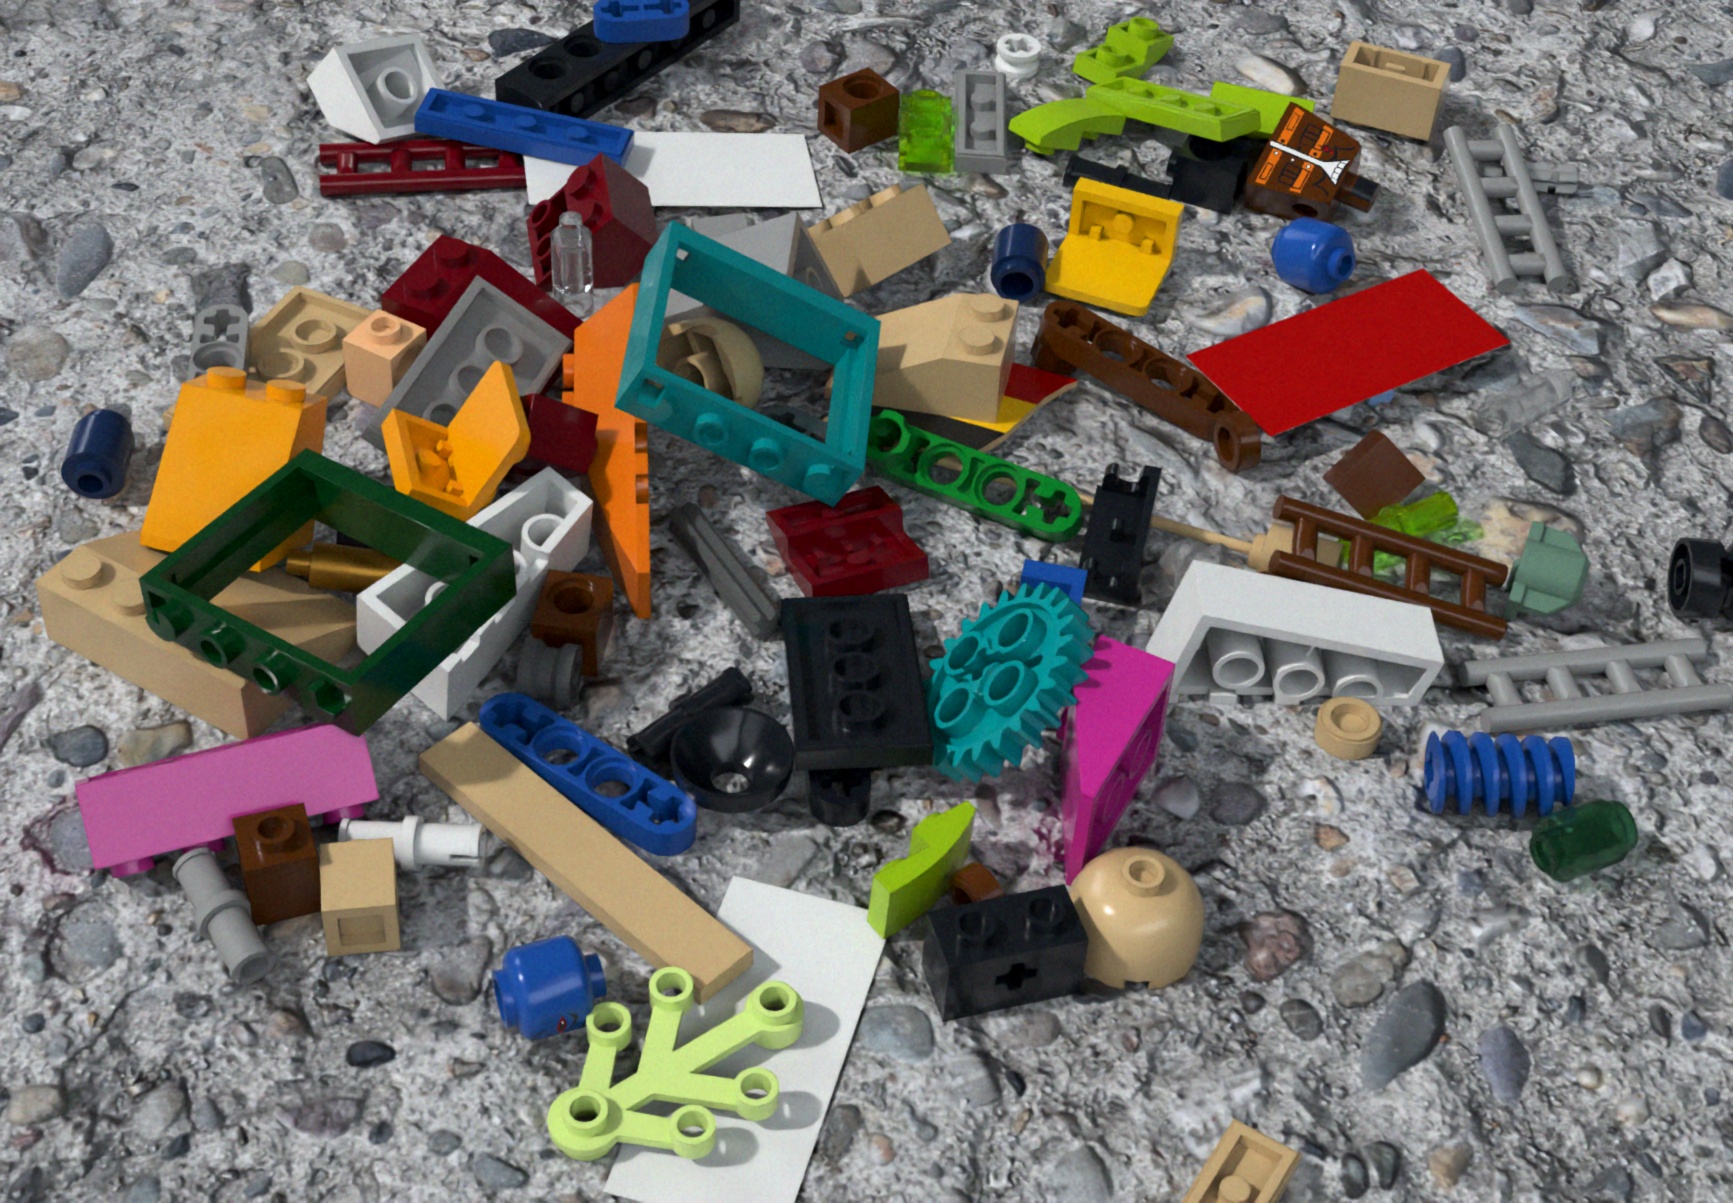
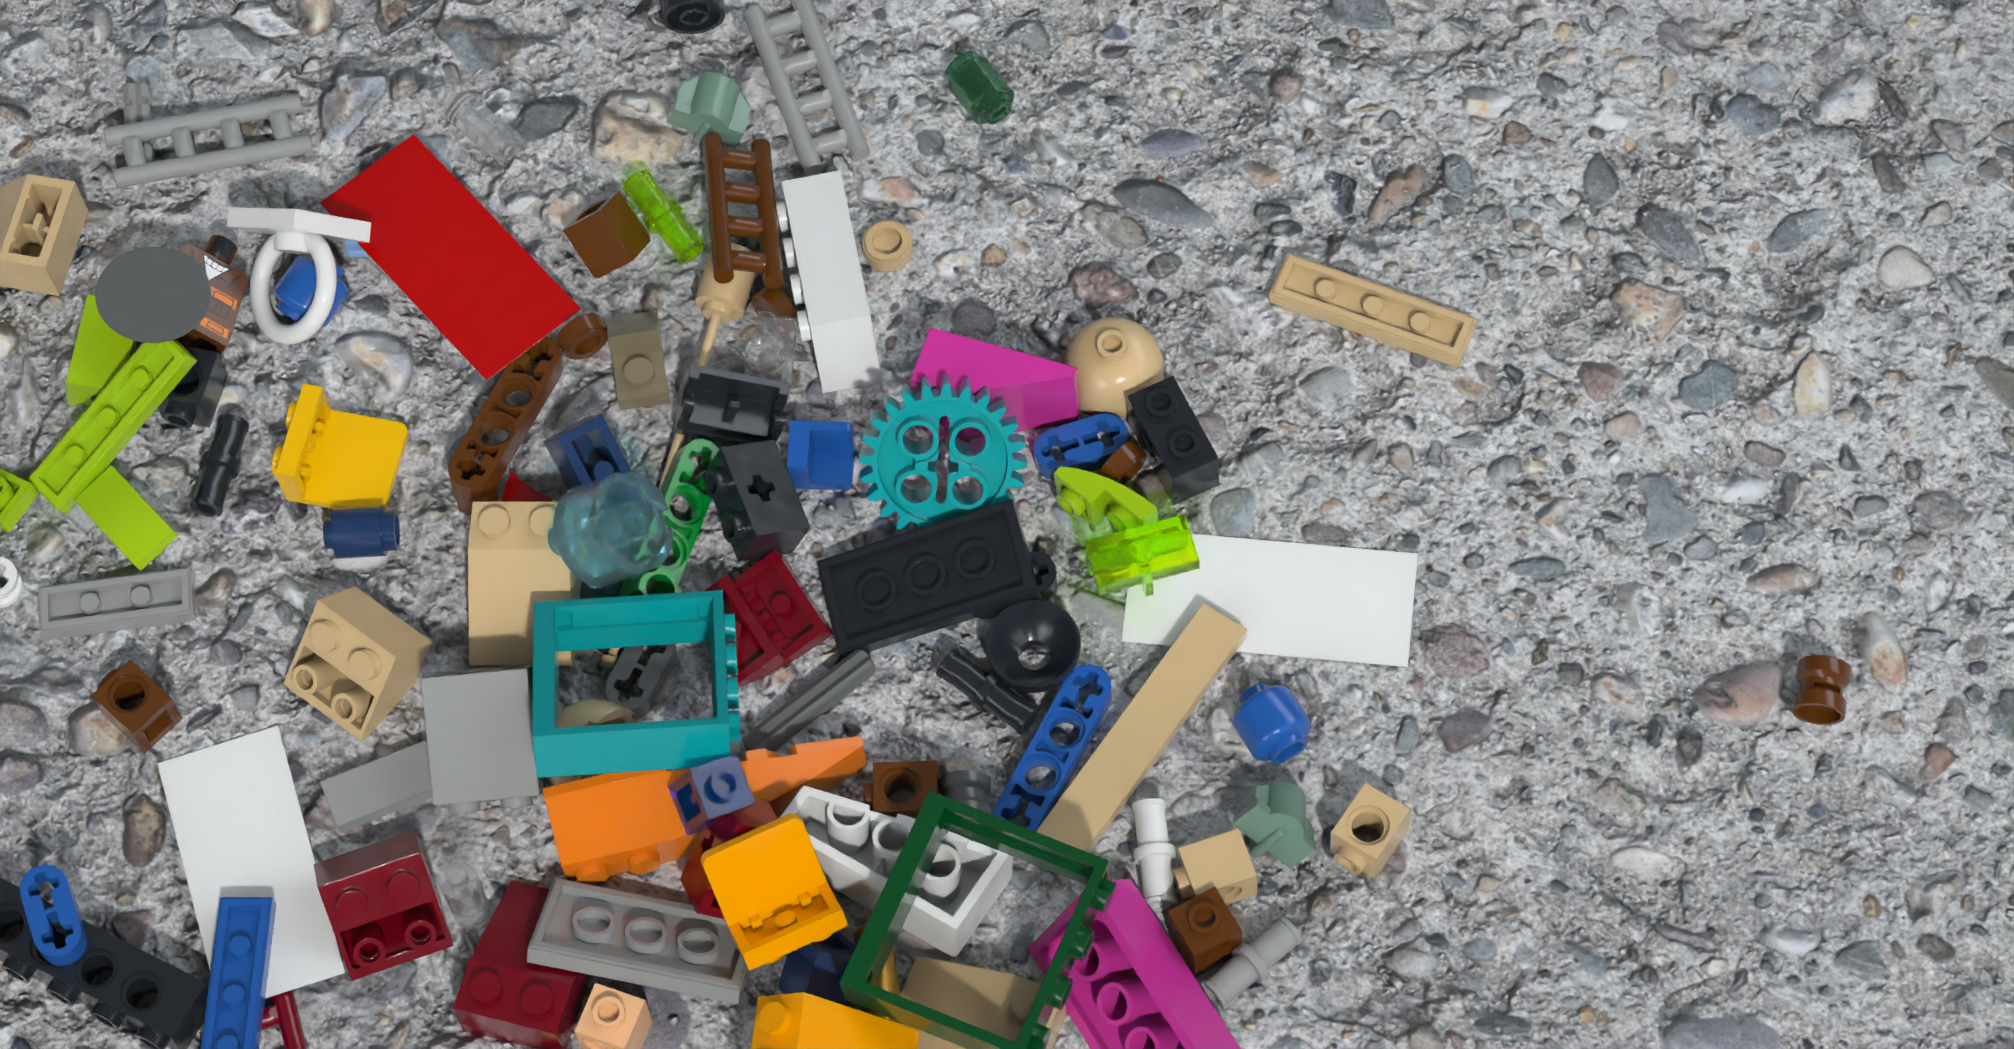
camera: 90 degrees left, 20 degrees up
yellowish green plant [547,967,804,1161] -> none
clear neon green slope [898,89,952,173] -> none
blue piece [1424,730,1576,820] -> none
none -> dark grey sticker [95,247,211,343]
none -> white tile [227,207,371,345]
none -> dark blue slope [543,414,650,529]
none -> clear light blue brick [547,471,673,589]
none -> dark tan slope [607,310,670,411]
none -> clear blue bracket [667,755,755,836]
none -> black brick [703,440,811,562]
none -> blue beam [1033,413,1129,480]
none -> clear neon green panel [1084,514,1200,597]
none -> sand green piece [1232,781,1316,869]
none -> tan brick [1330,782,1411,879]

